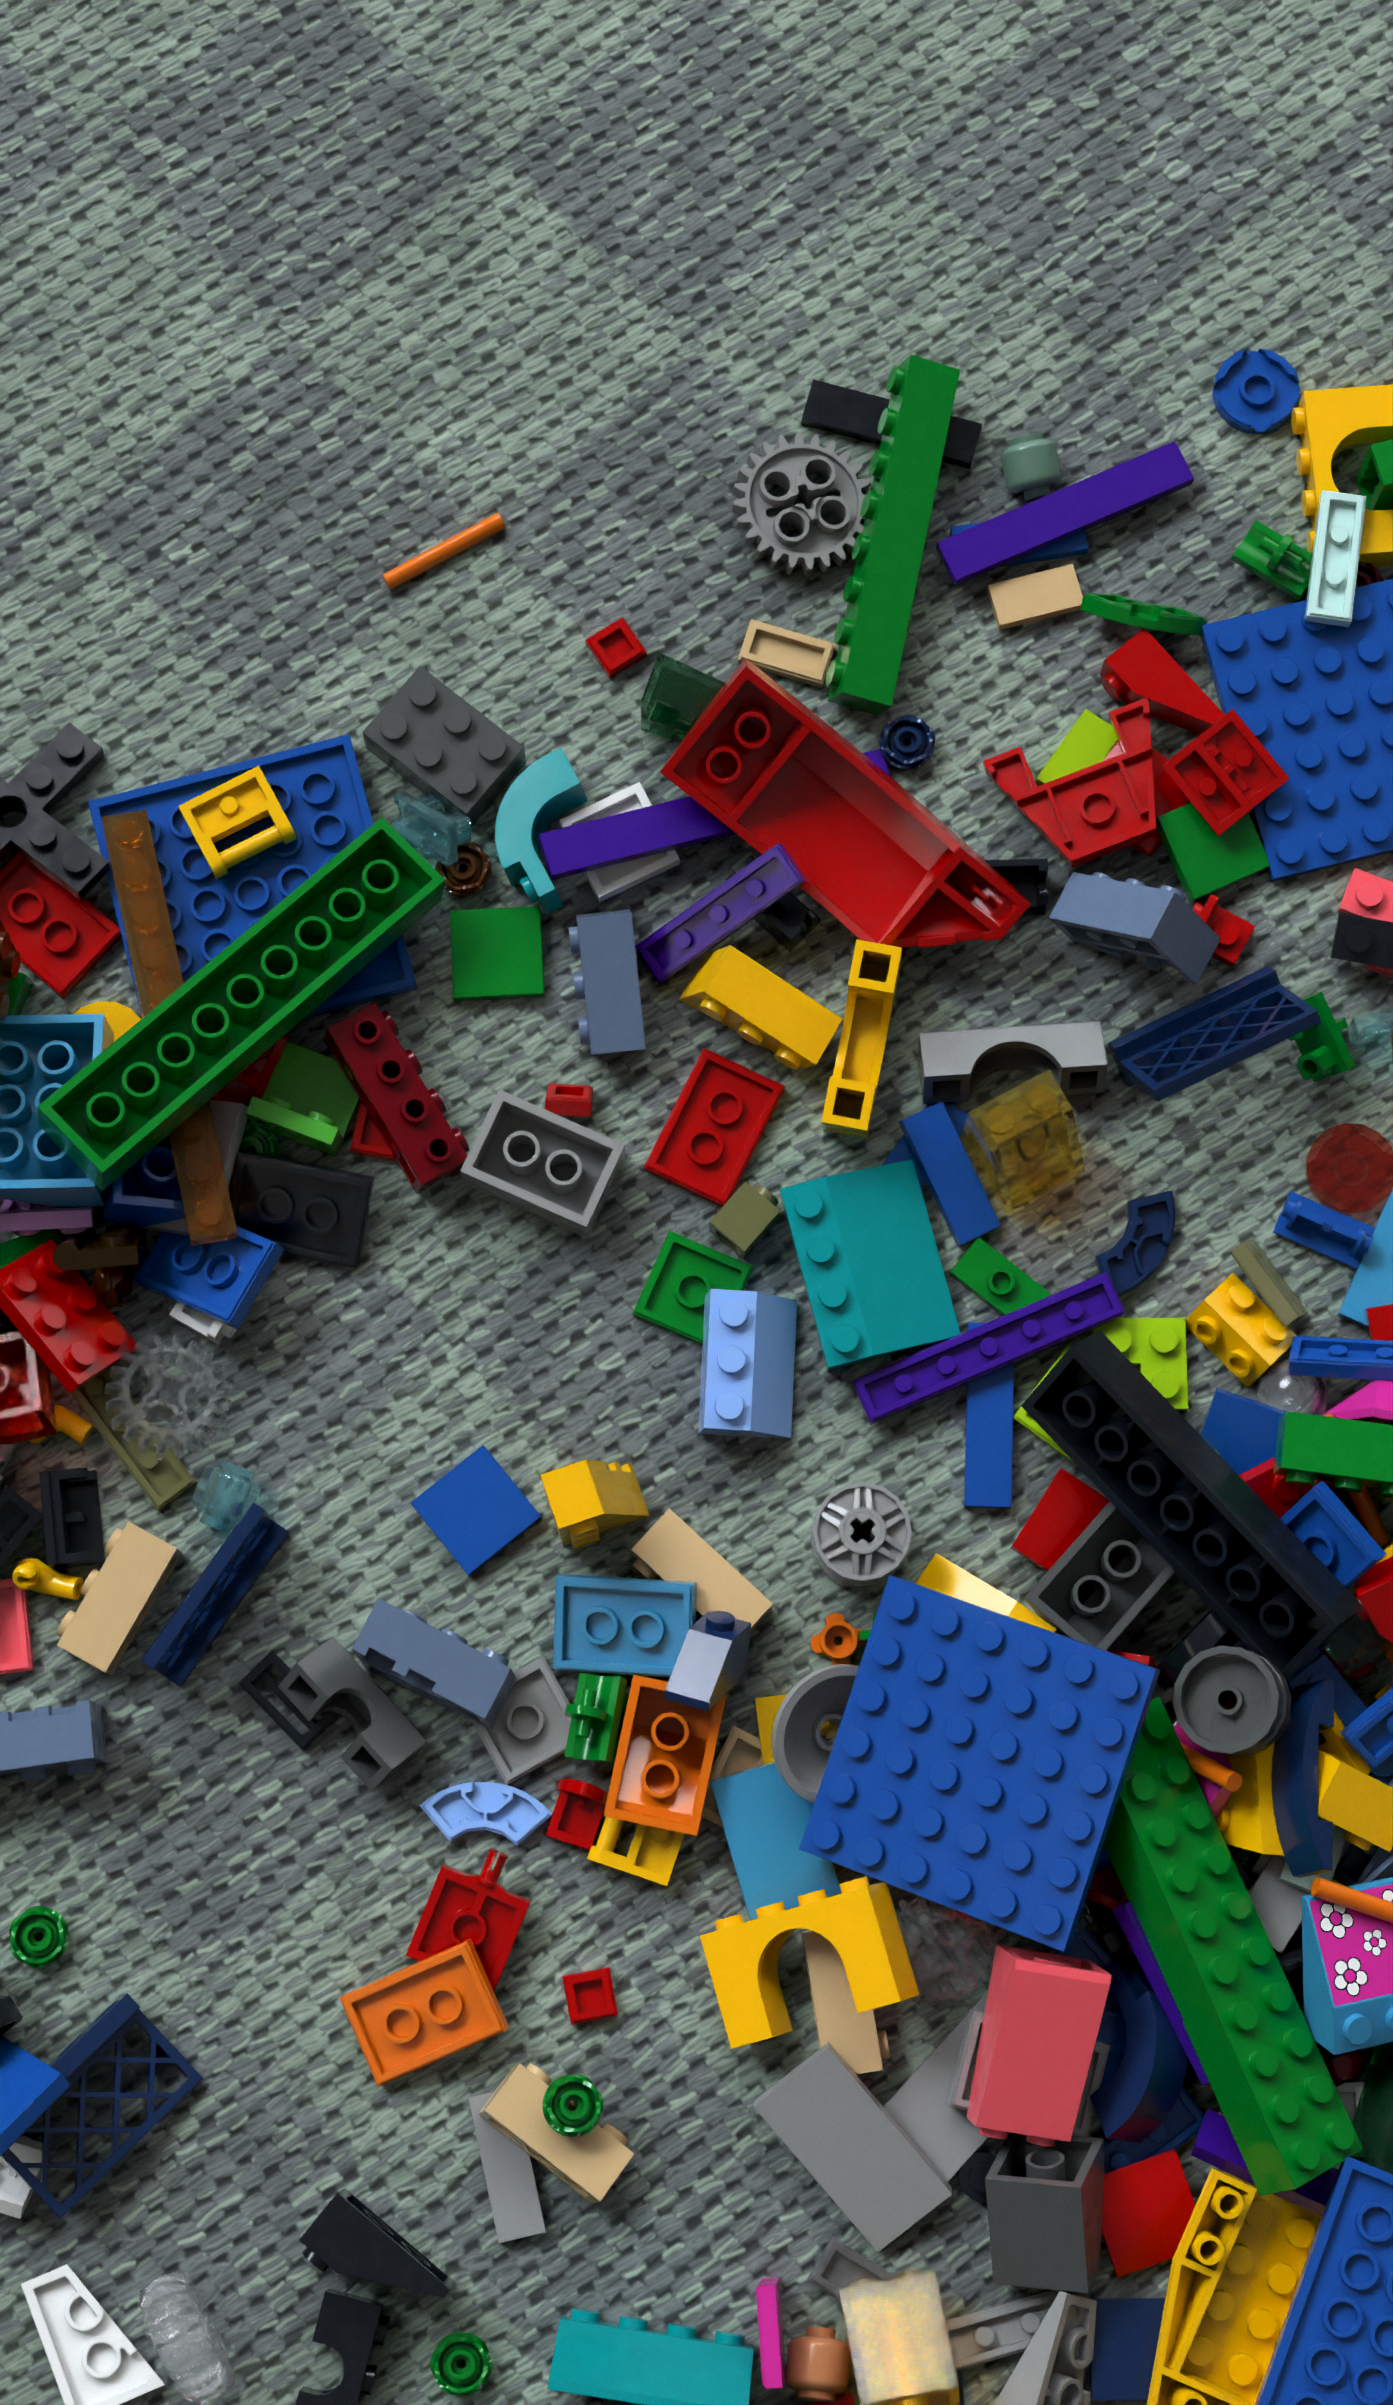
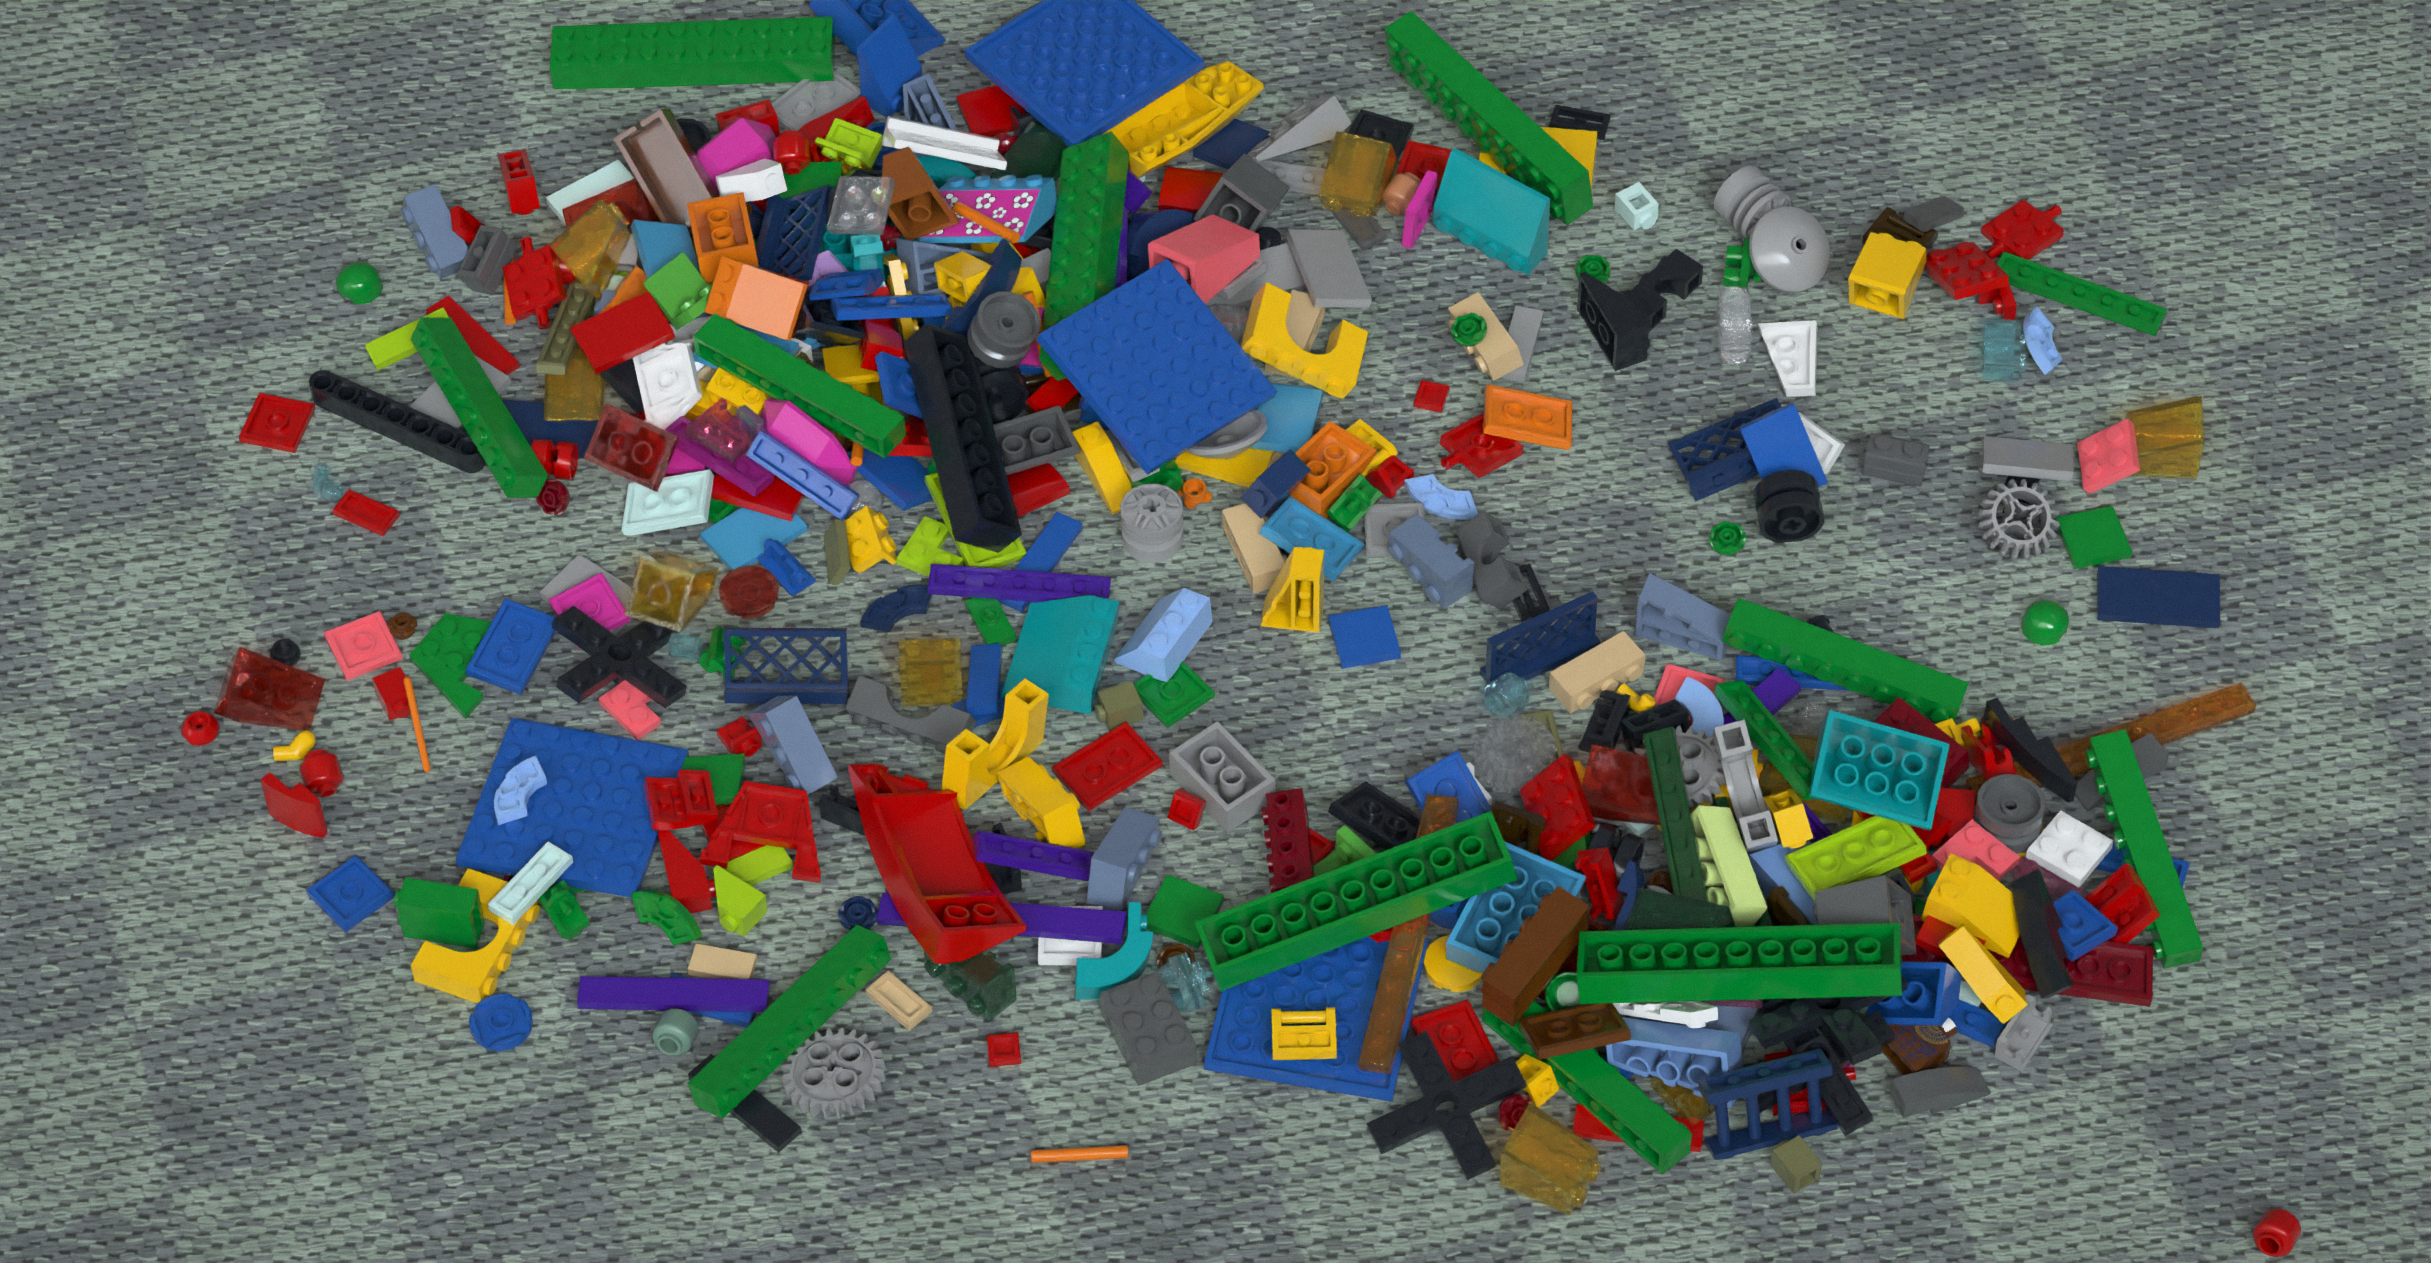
camera: 150 degrees left, 25 degrees down
none -> lime slope [713,865,768,937]

